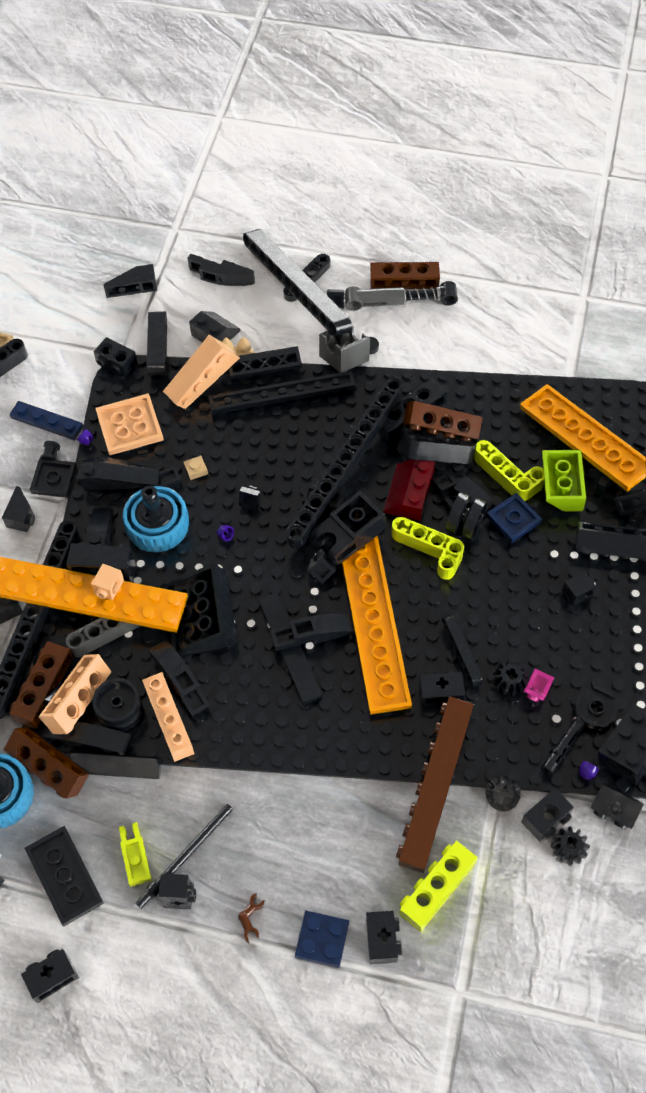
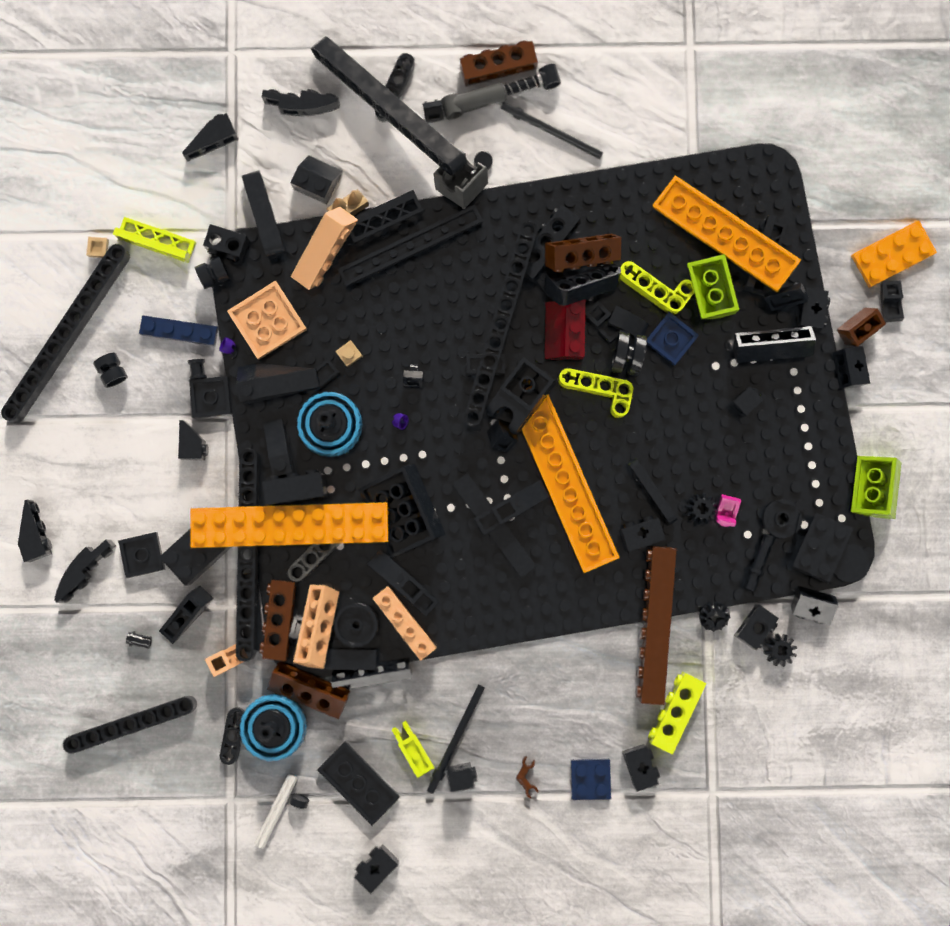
camera: 20 degrees left, 25 degrees up
light nougat brick [91,564,124,600] -> none
dark purple hinge [579,761,599,780] -> none
none -> neon yellow fence [113,217,196,263]
none -> black wheel [194,256,230,290]
none -> black bar [500,102,603,159]

